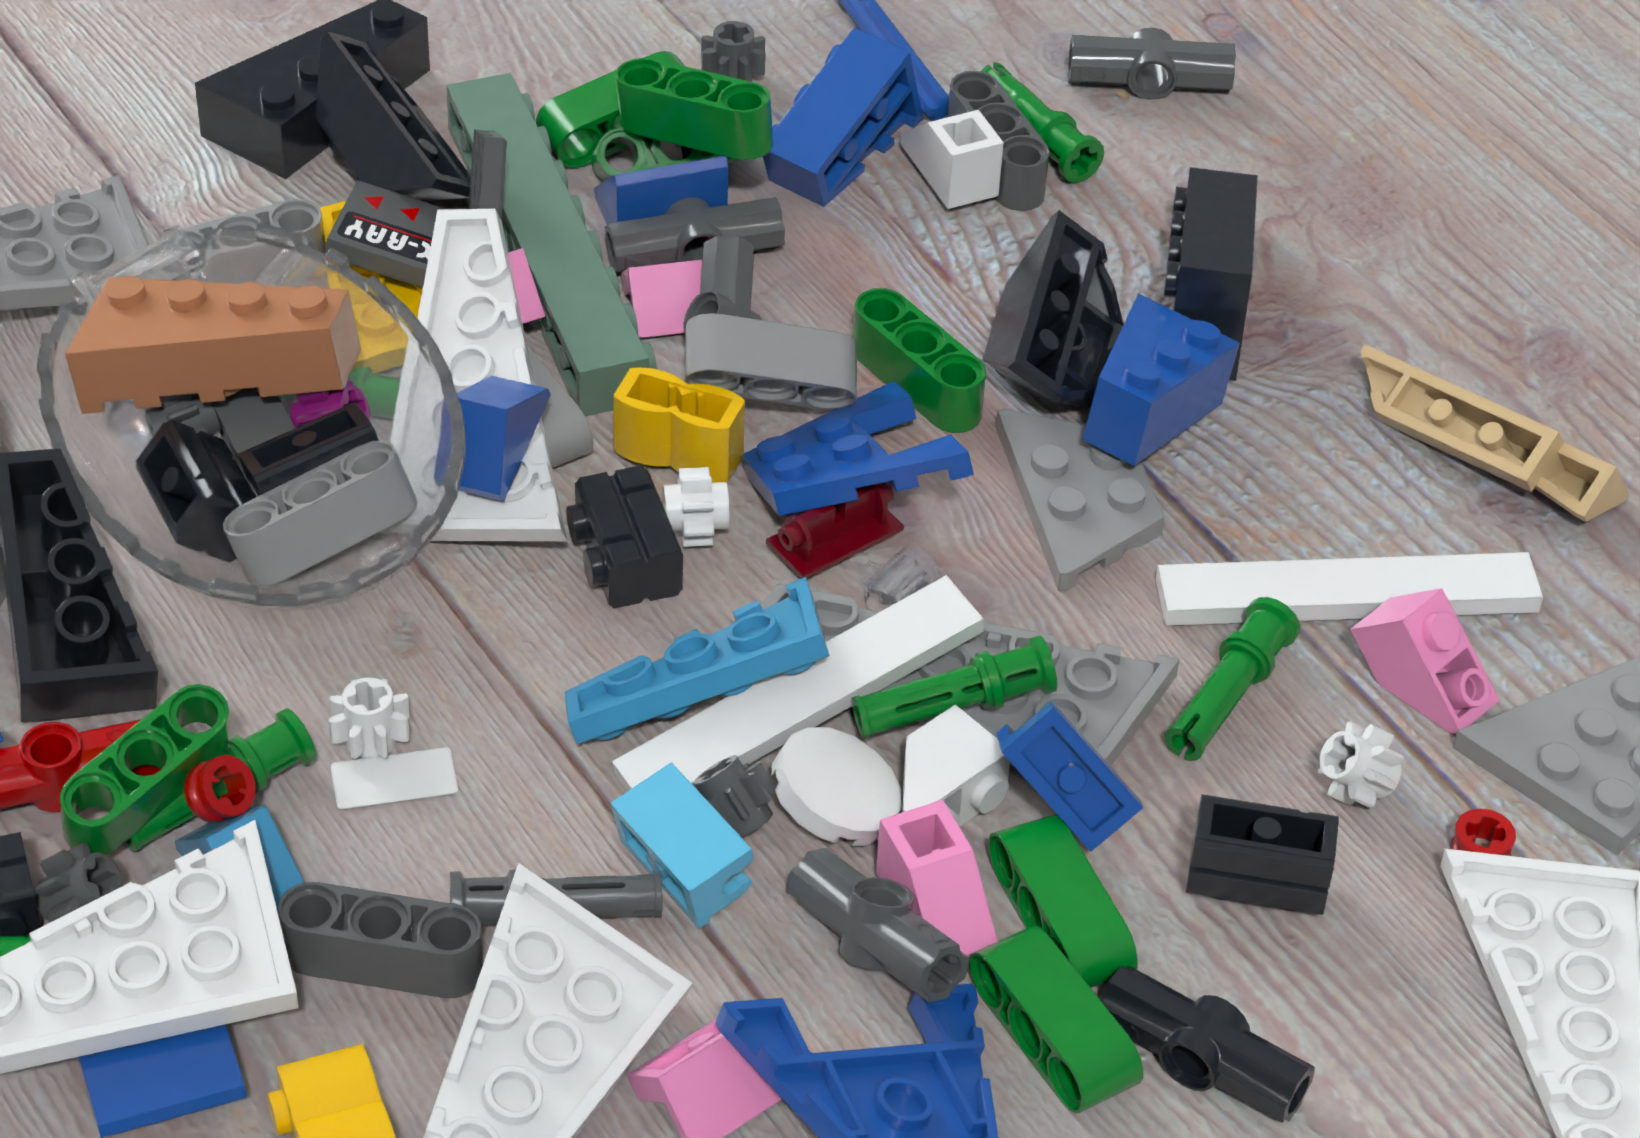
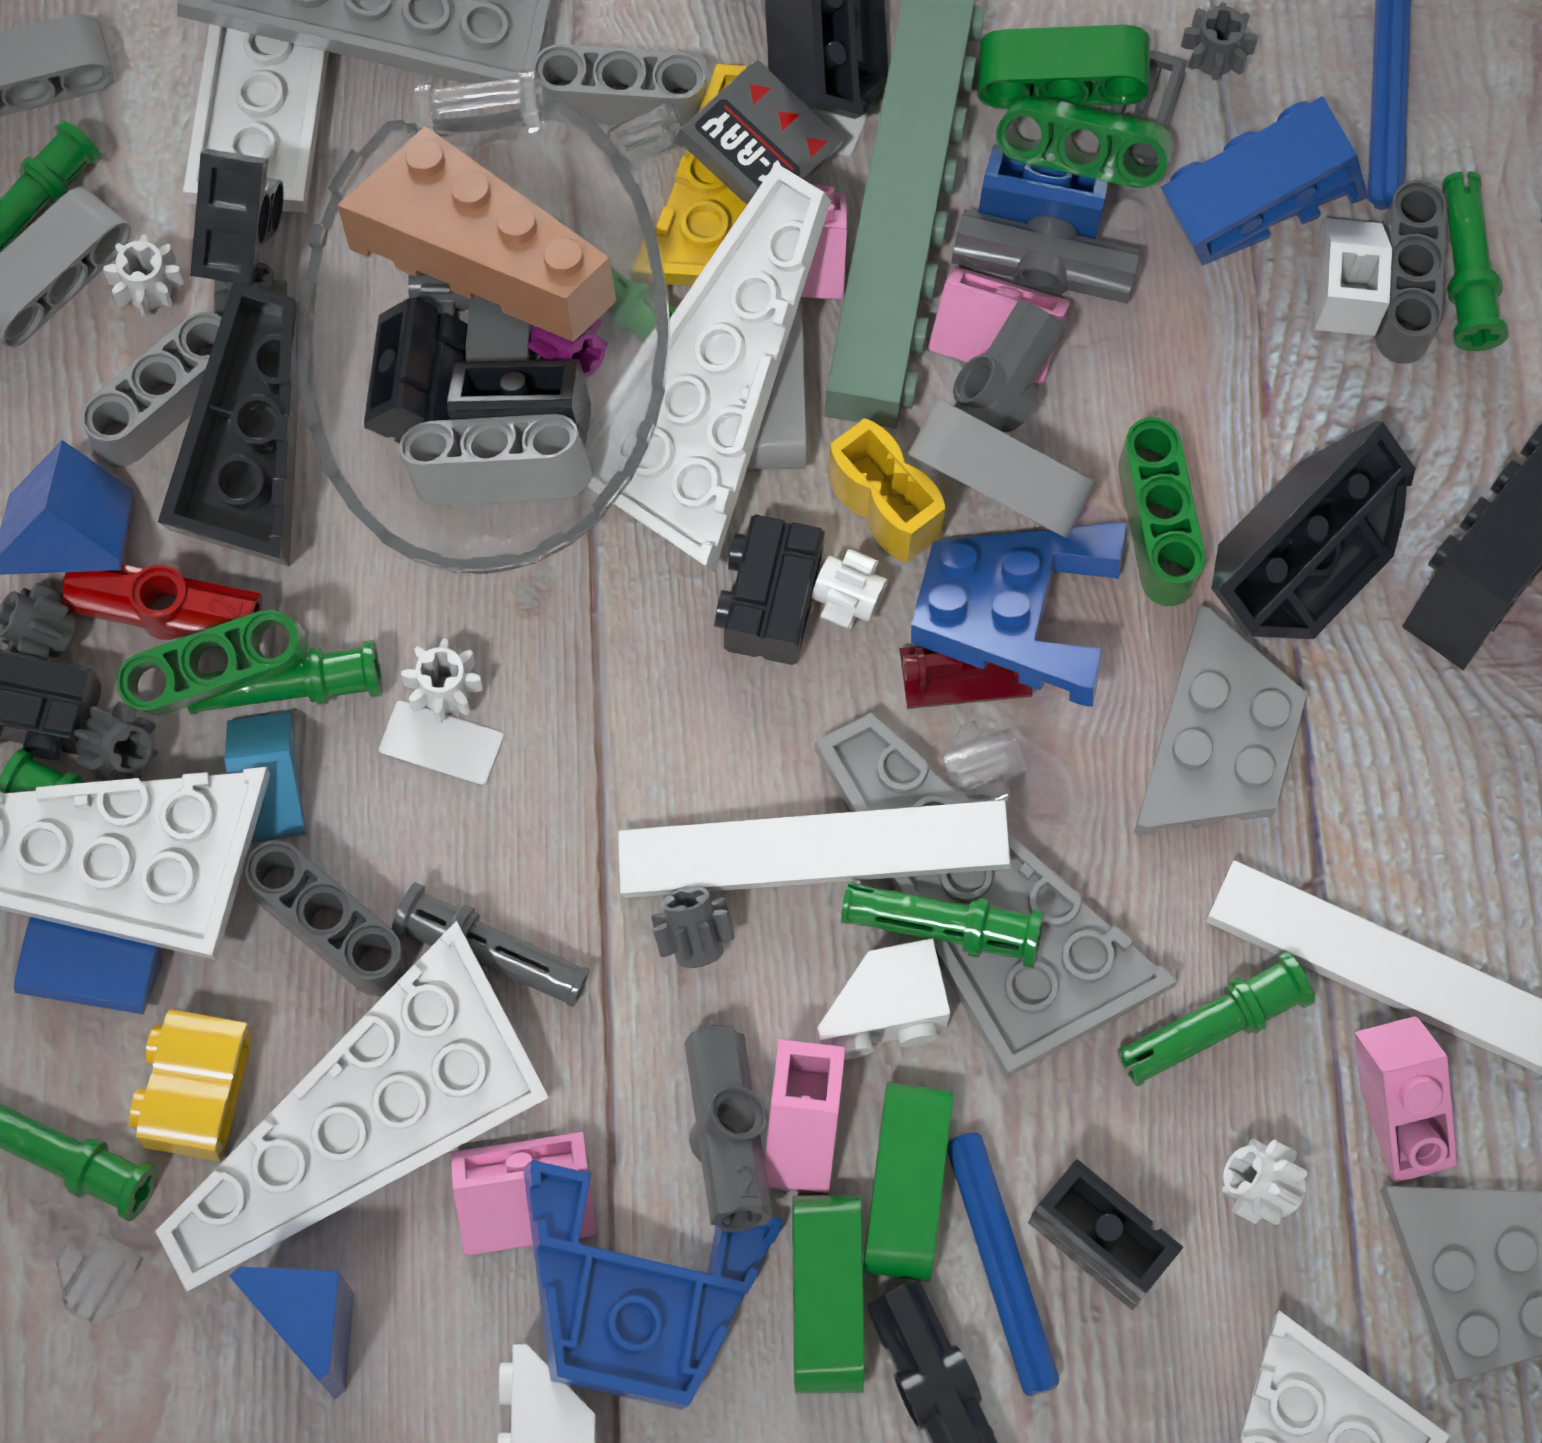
camera: 30 degrees right, 25 degrees up
red bush [184,755,256,823] -> none
blue slope [444,376,551,501] -> none
dark grey tile [468,129,507,219] -> none
dark azure wing [564,576,830,744] -> none
medium azure hinge [610,762,754,929] -> none
green beam [615,58,774,160] -> none
white tile [771,727,902,846] -> none
blue panel [996,701,1144,852] -> none
blue wedge [1082,293,1240,466] -> none
red bush [1450,808,1516,856] -> none
none -> blue axle [947,1132,1059,1396]

